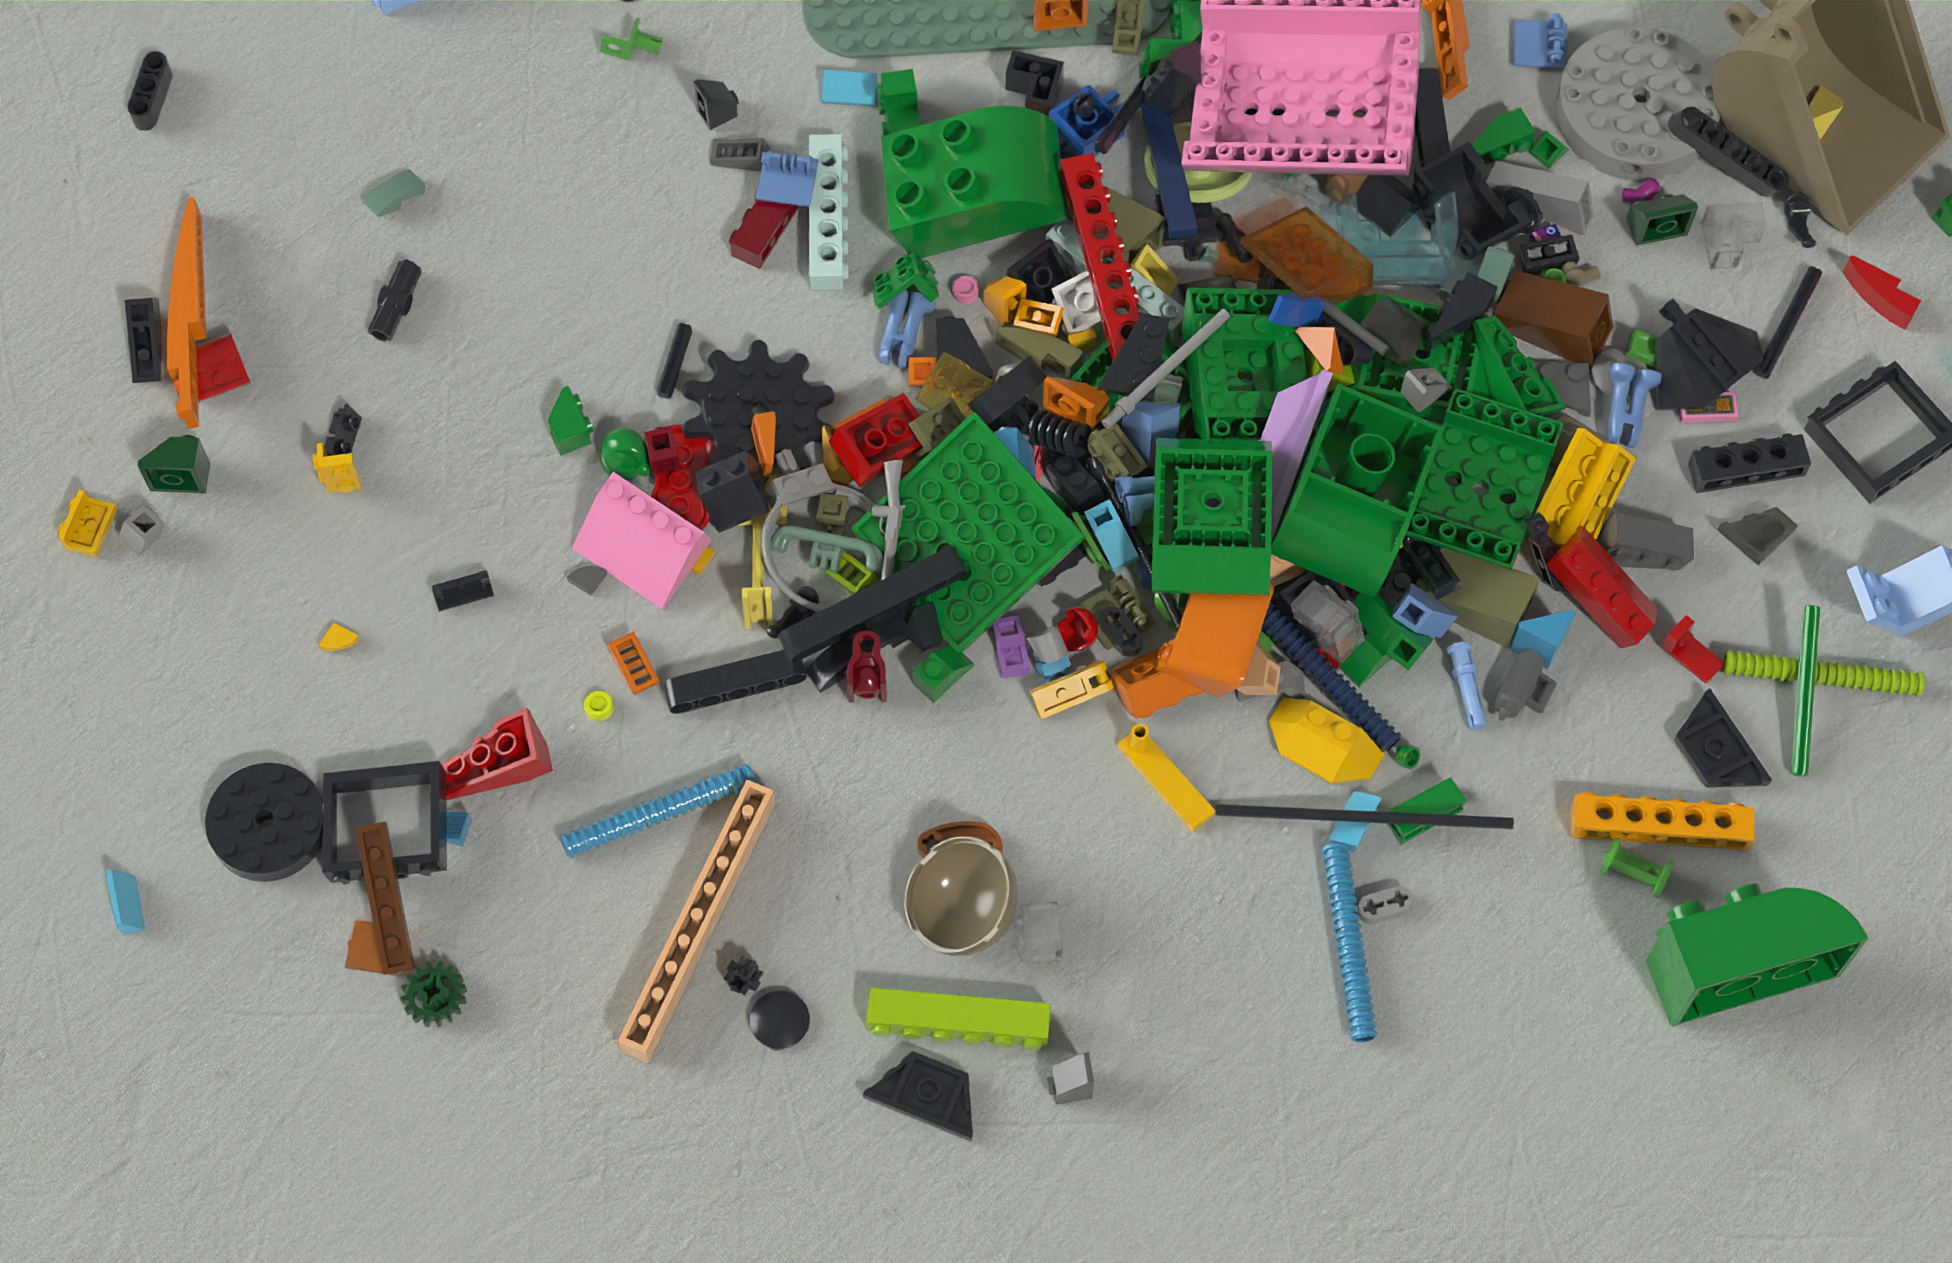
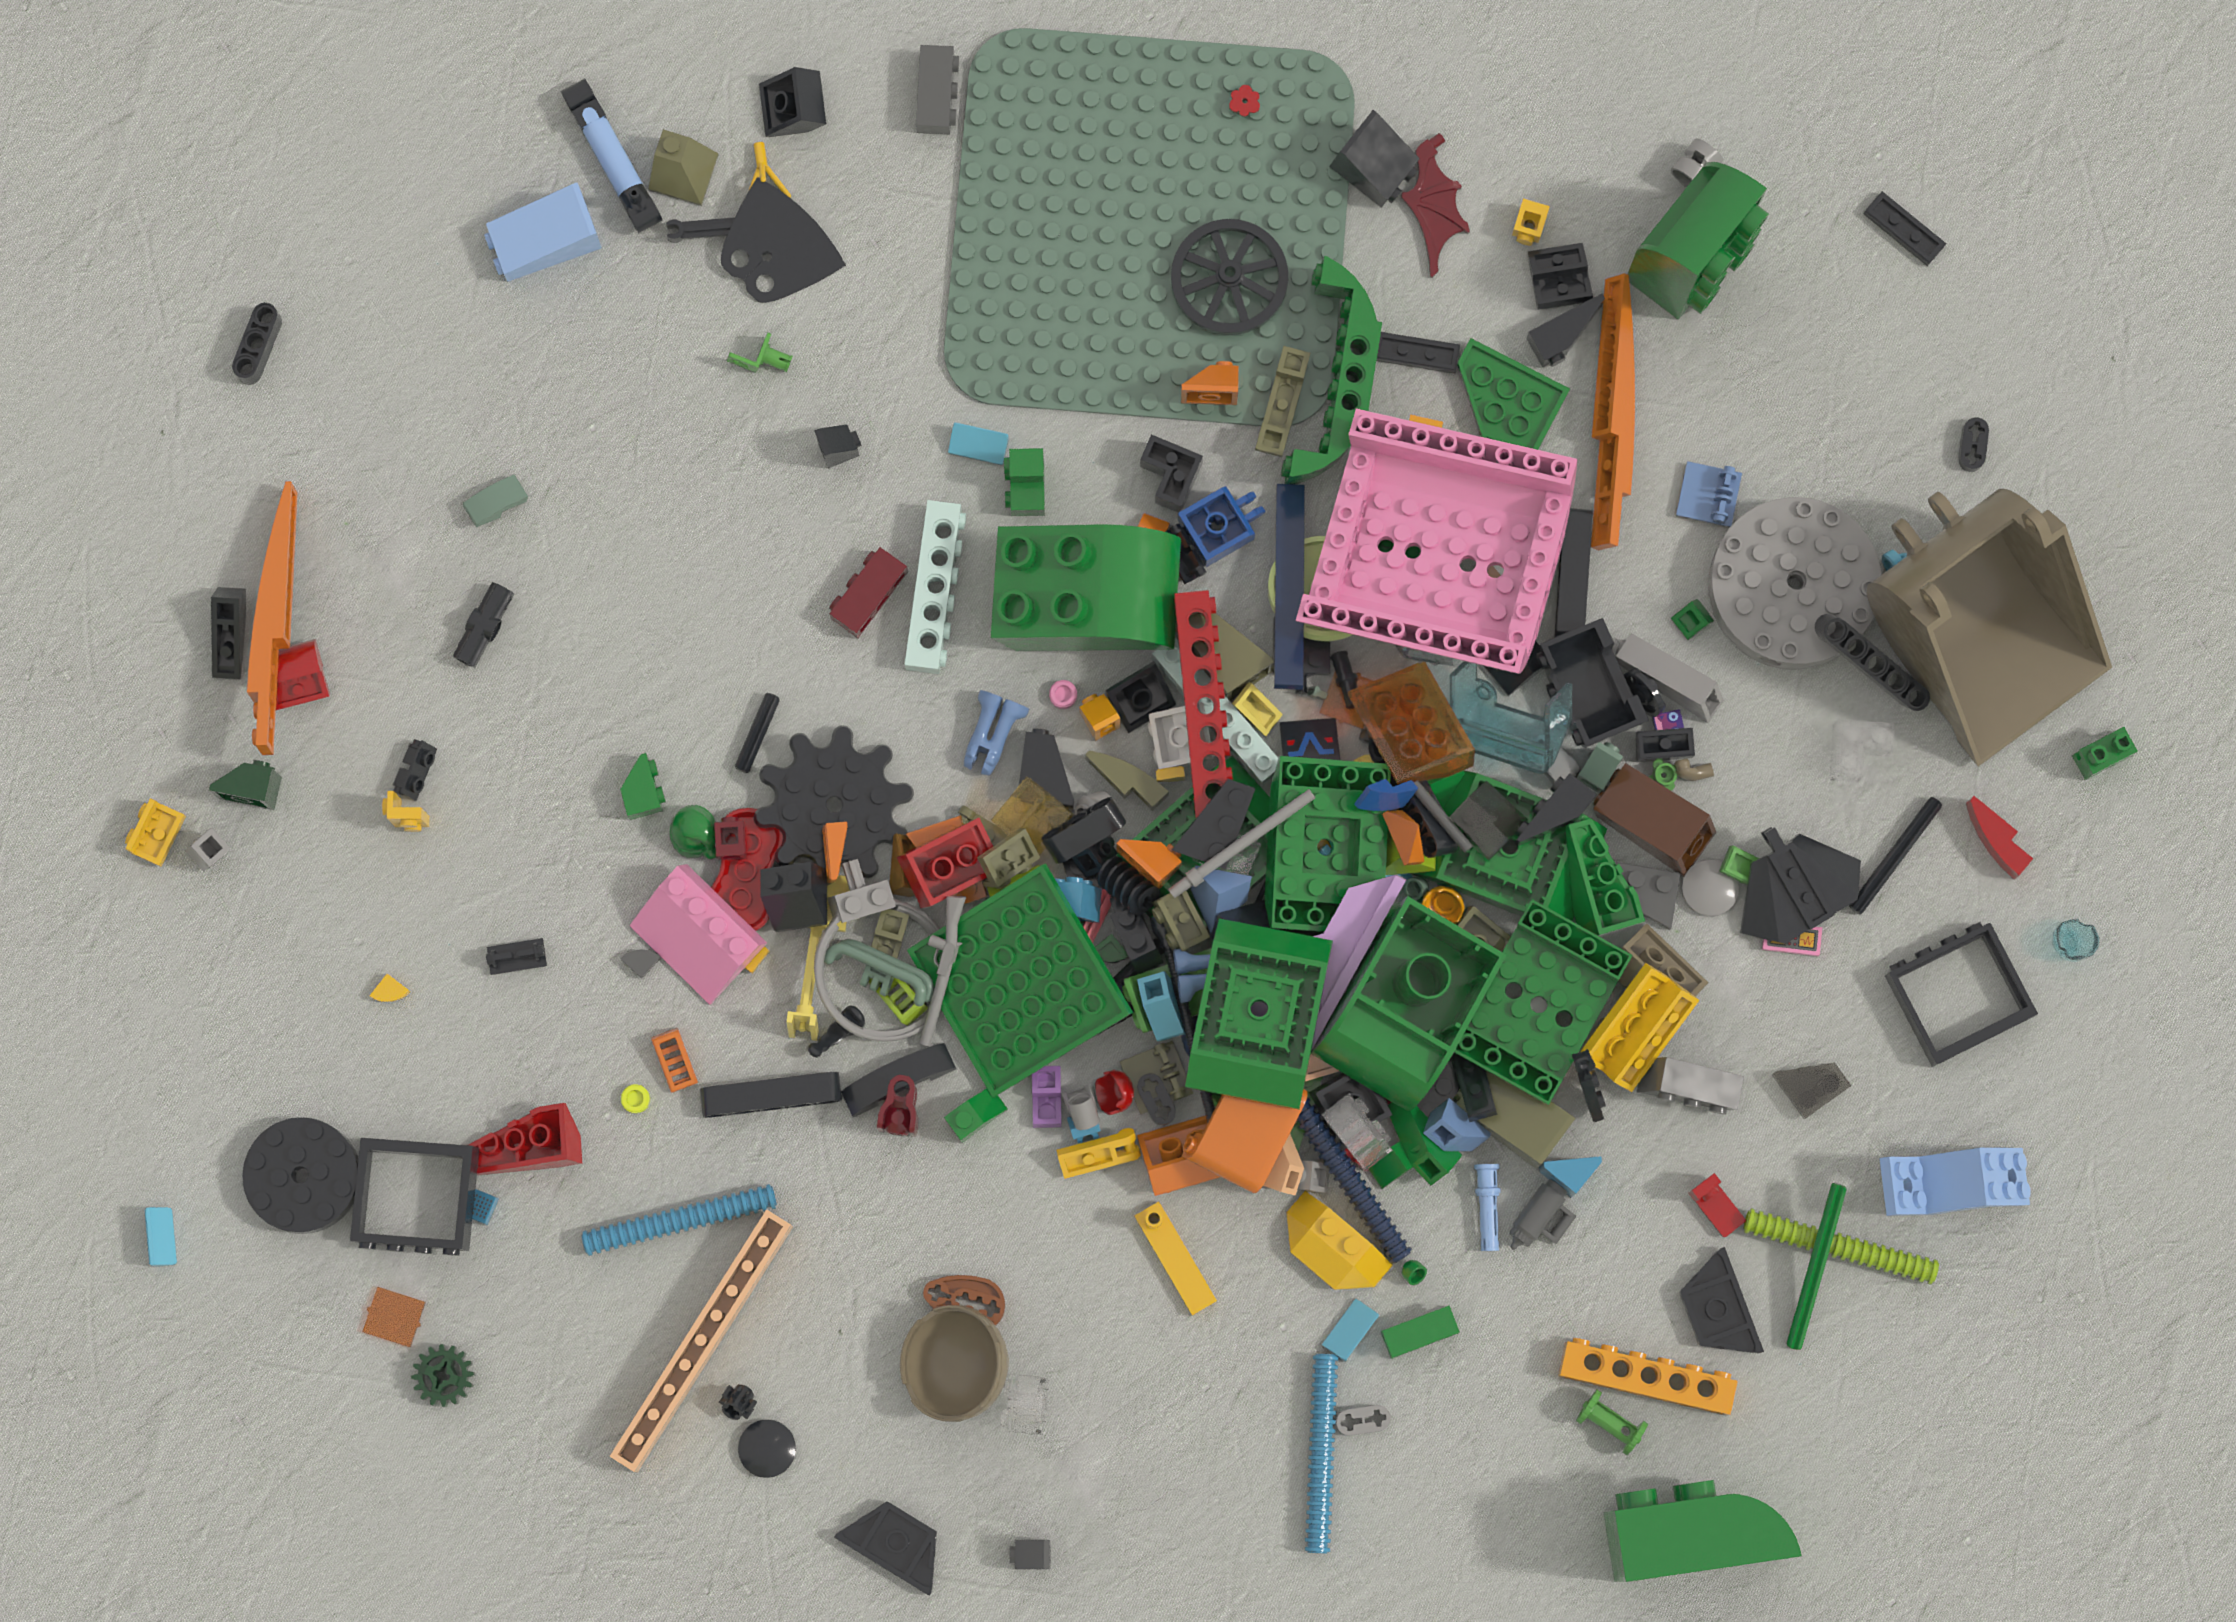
camera: 10 degrees right, 15 degrees up
reddish brown plate [355,821,415,975] -> none
dark grey slope [710,138,770,171] -> none
medium blue hinge [756,150,819,207] -> none
black beam [778,546,969,662] -> none
lime brick [866,987,1051,1050] -> none
green bracket [872,251,939,309] -> none
black slope [886,601,943,652] -> none
orange plate [909,357,937,387] -> none
light orange slope [1013,299,1064,337] -> none
black hinge [1073,93,1095,117] -> none
black axle [1094,77,1146,154] -> none
black slope [1143,42,1201,115] -> none
black piece [1216,804,1514,829] -> none
light grey slope [1401,368,1453,413] -> none
green slope [1472,107,1536,165] -> none
red slope [1545,526,1658,649] -> none
medium blue piece [1607,363,1662,448] -> none
magenta arm [1621,178,1660,203] -> none
dark green slope [1626,194,1698,246] -> none
black brick [1688,433,1812,493] -> none
black piece [1784,192,1816,248] -> none
light yellow slope [1809,86,1844,139] -> none

